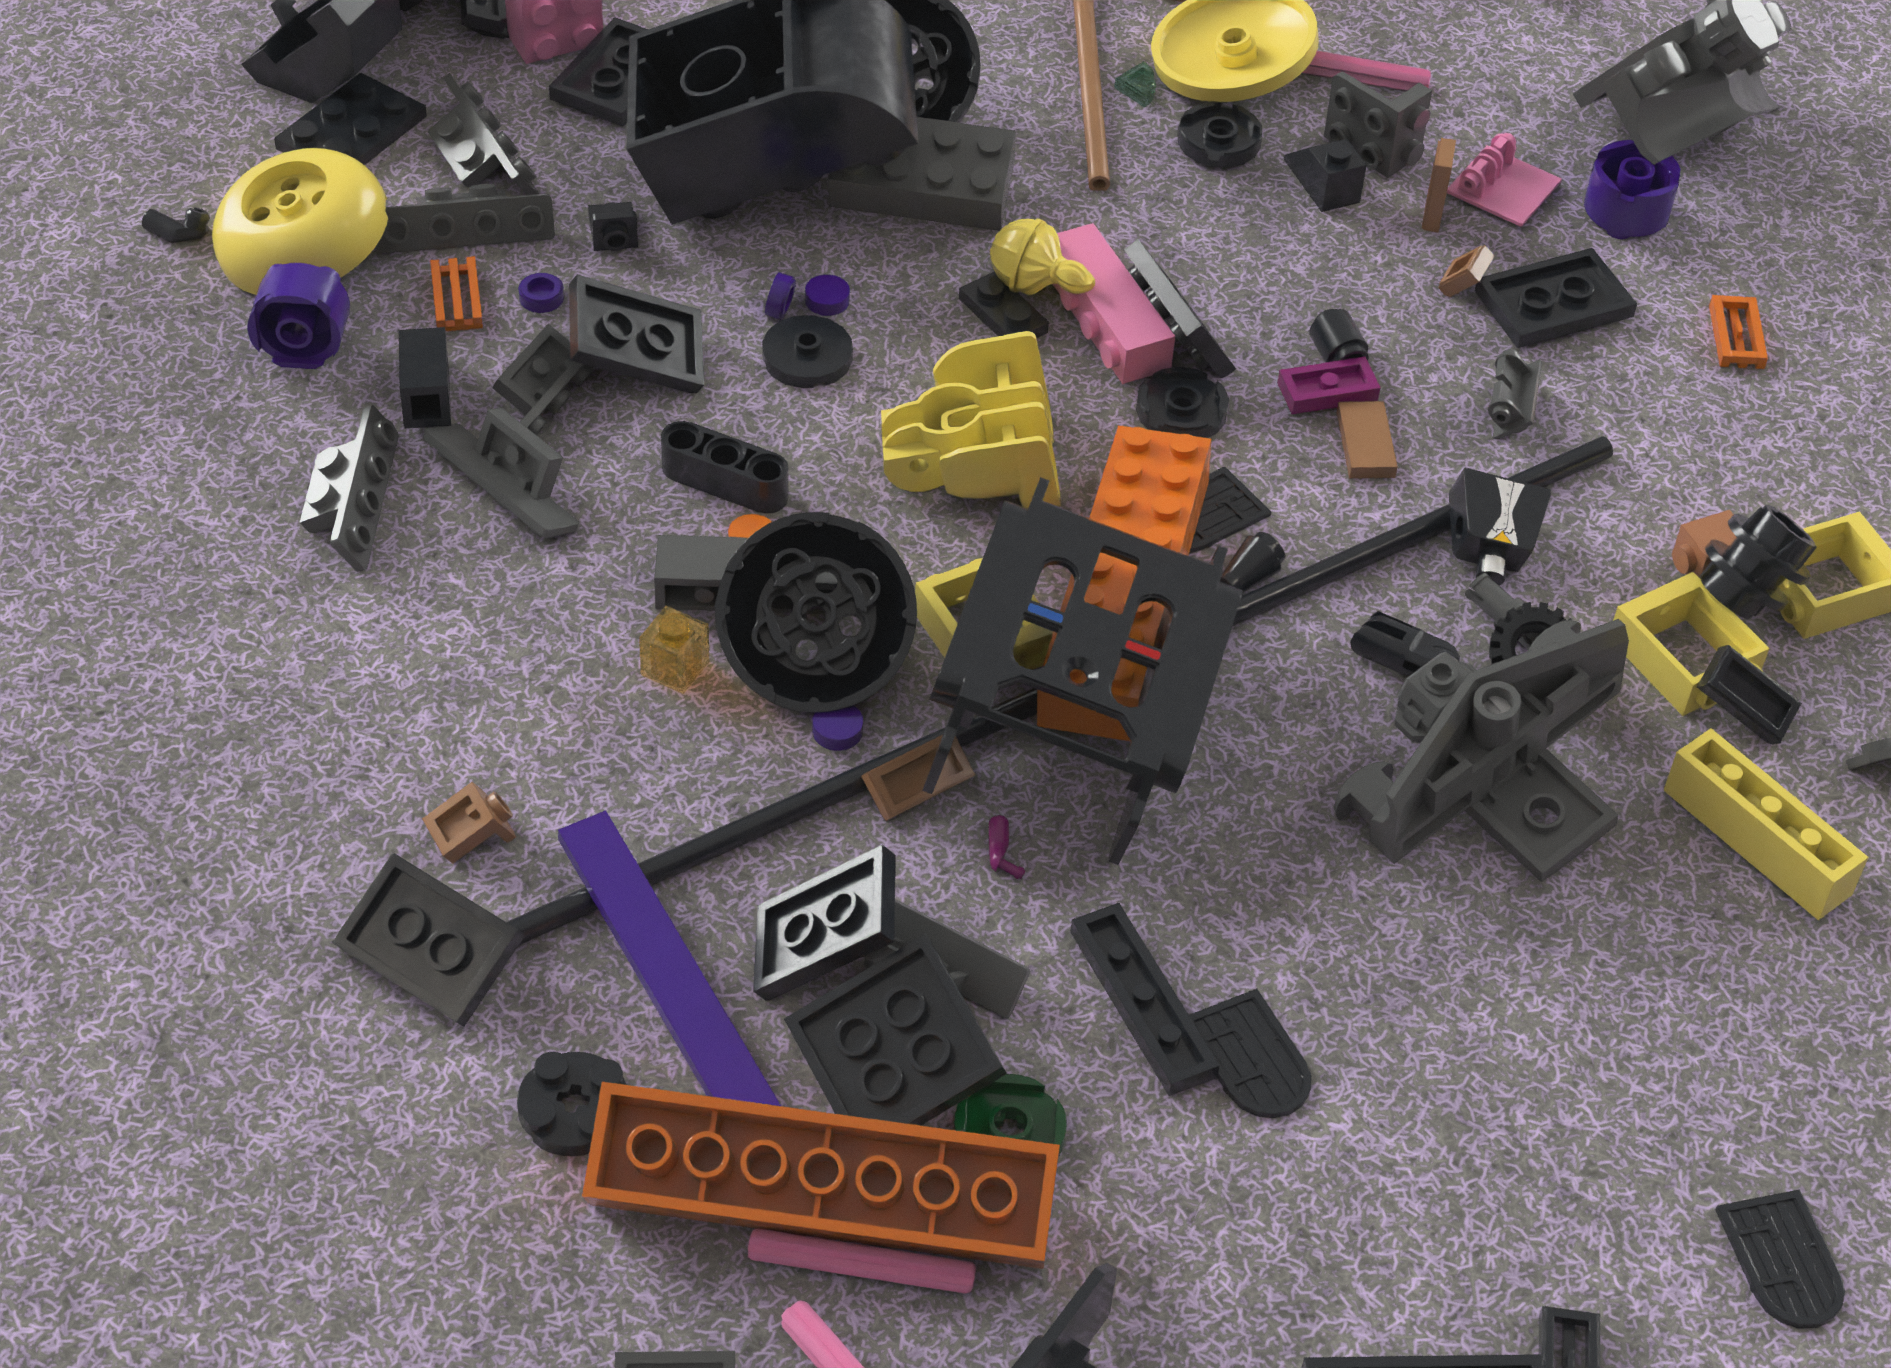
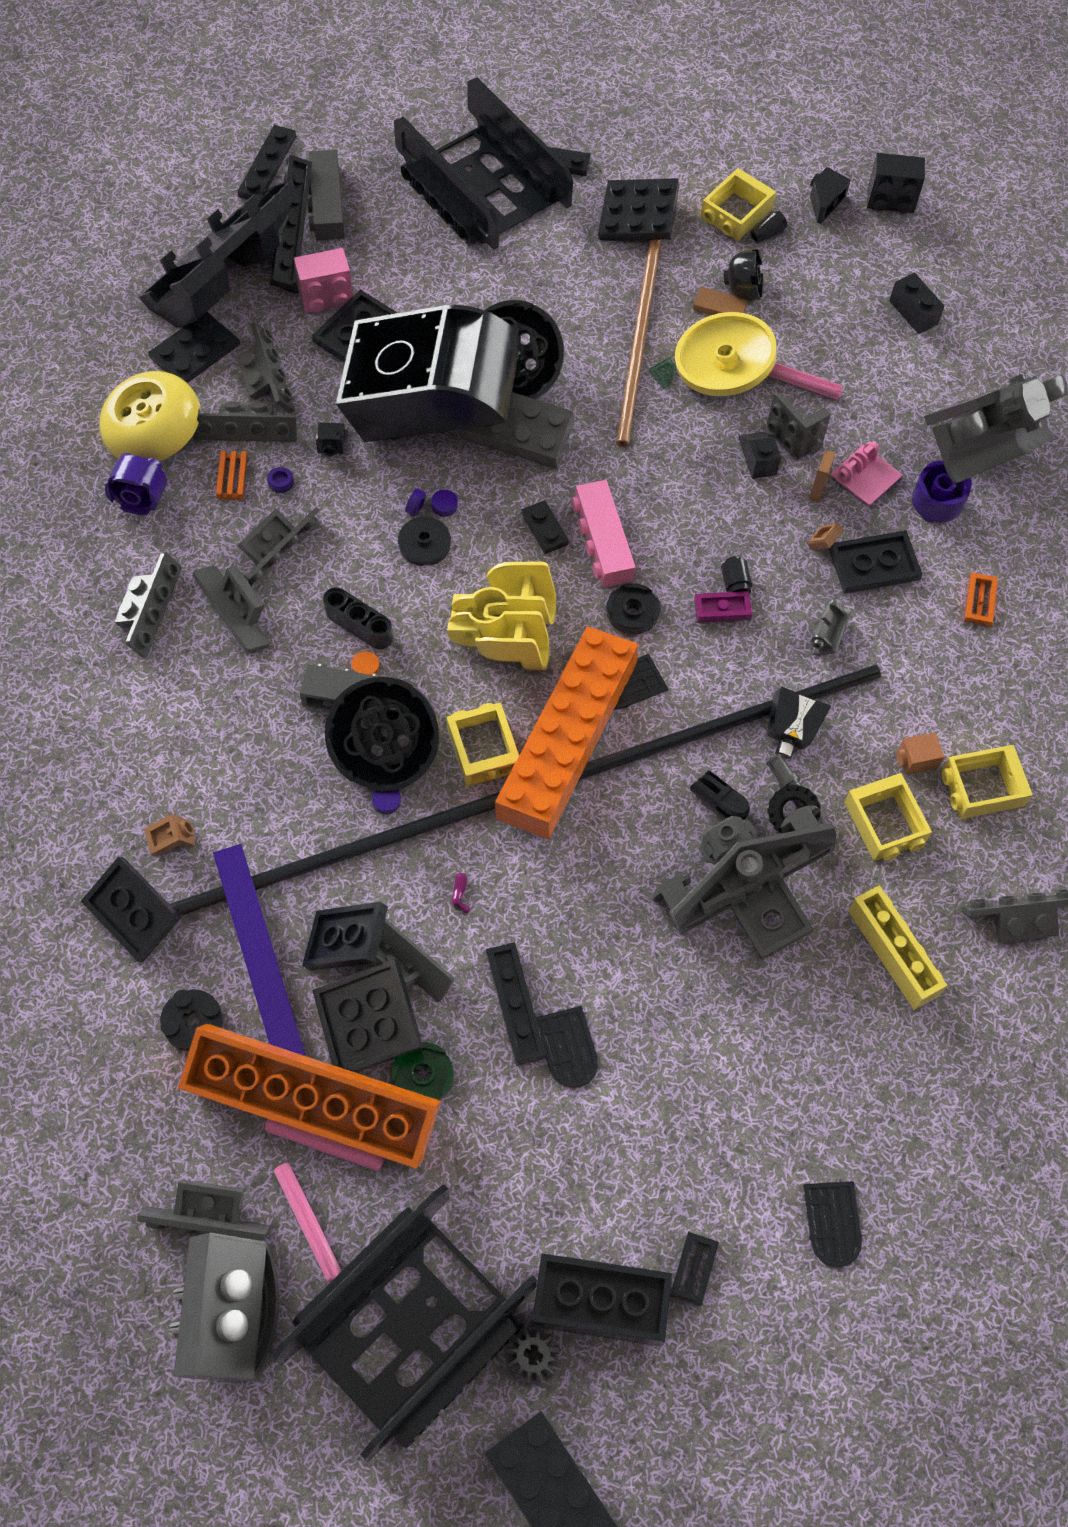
camera: 10 degrees right, 15 degrees up
black arm [142,207,210,243] -> none
black brick [398,327,452,429] -> none
black plate [569,274,704,393] -> none
clear yellow brick [639,606,710,694] -> none
medium nougat tile [861,735,975,821] -> none
black piece [922,477,1243,865] -> none
light yellow piece [990,218,1095,295] -> none
black plate [1124,239,1236,378] -> none
black plate [1177,101,1262,168] -> none
black cone [1220,532,1286,593] -> none
medium nougat tile [1336,401,1398,479] -> none
black tile [1697,645,1802,745] -> none
black piece [1699,504,1817,620] -> none

